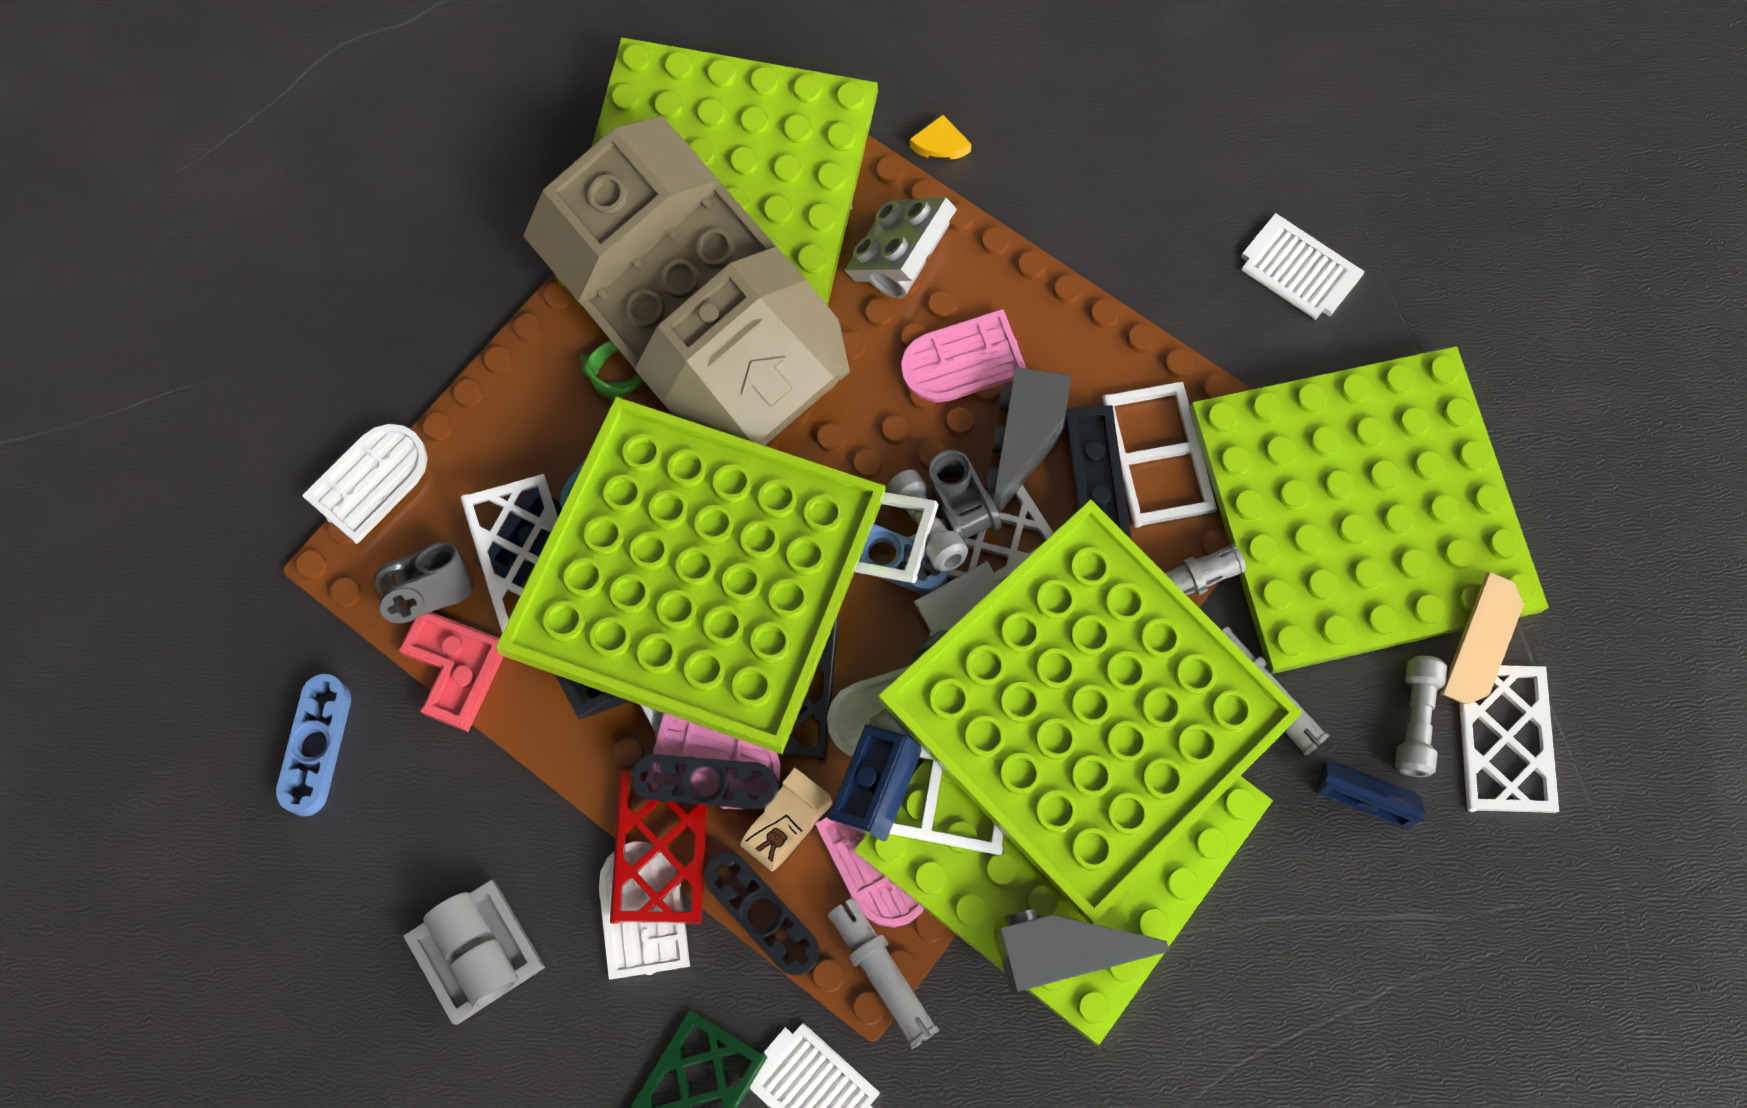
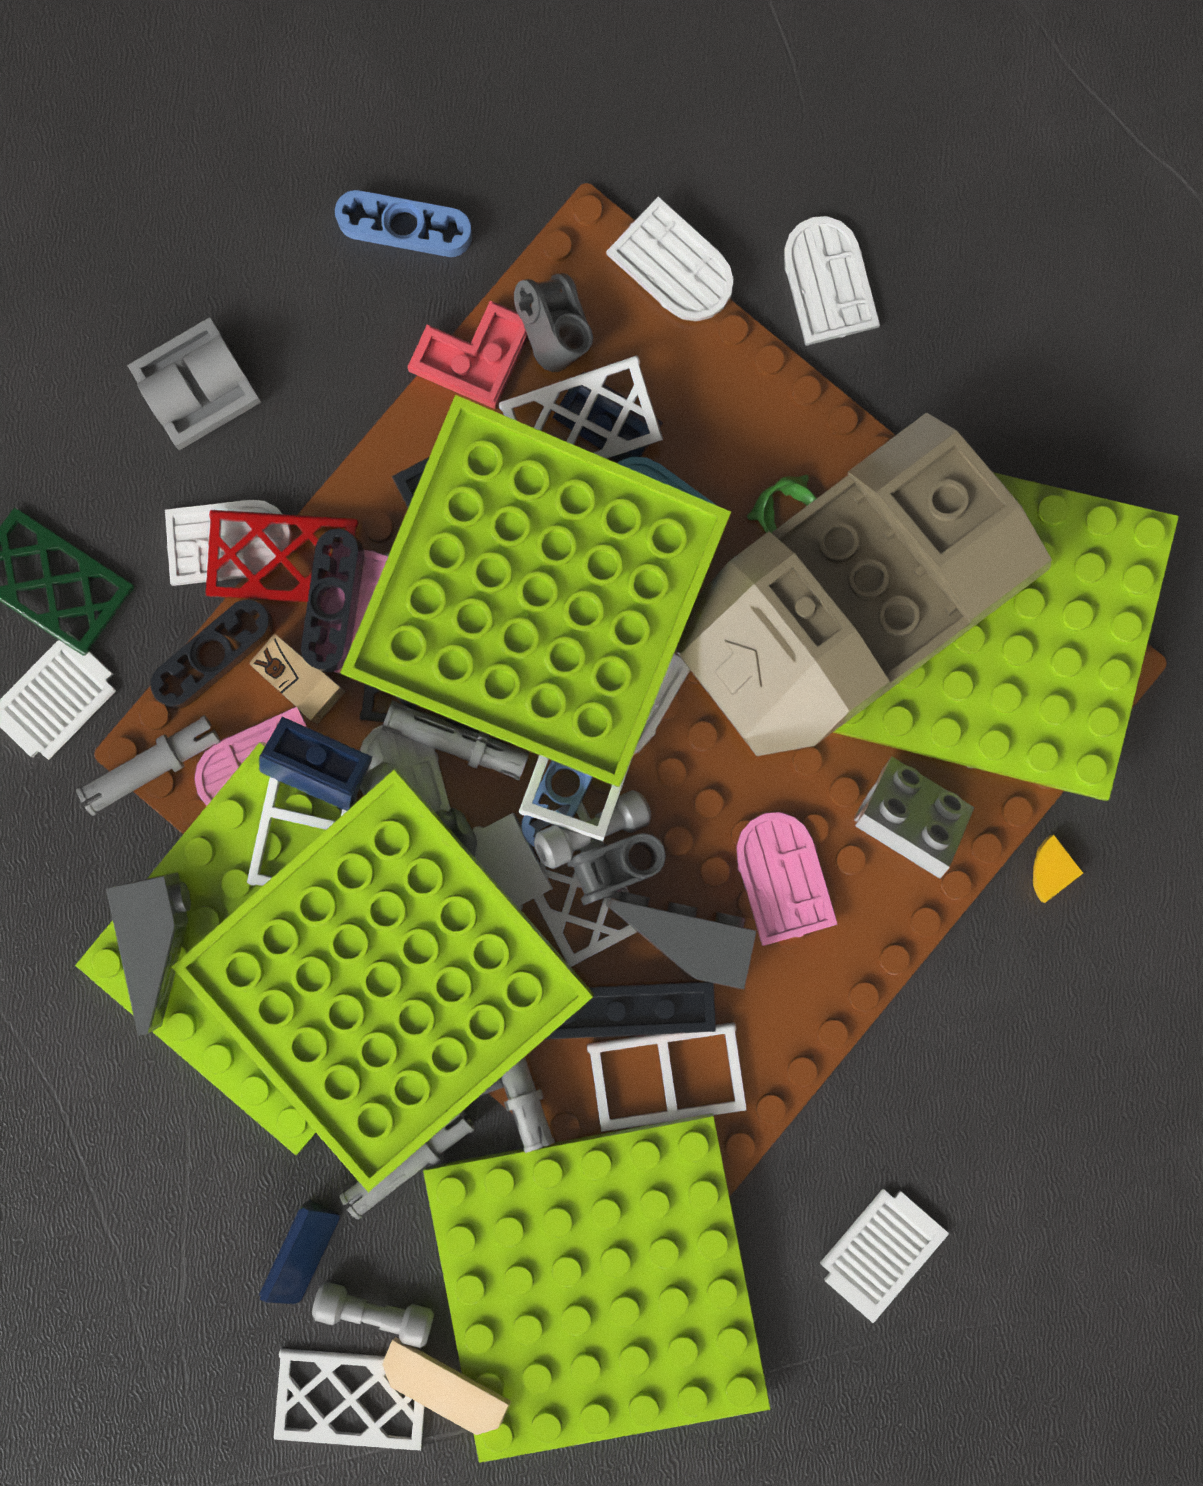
camera: 85 degrees right, 15 degrees up
none -> light grey pin [382,700,530,780]
none -> white window [784,216,880,346]

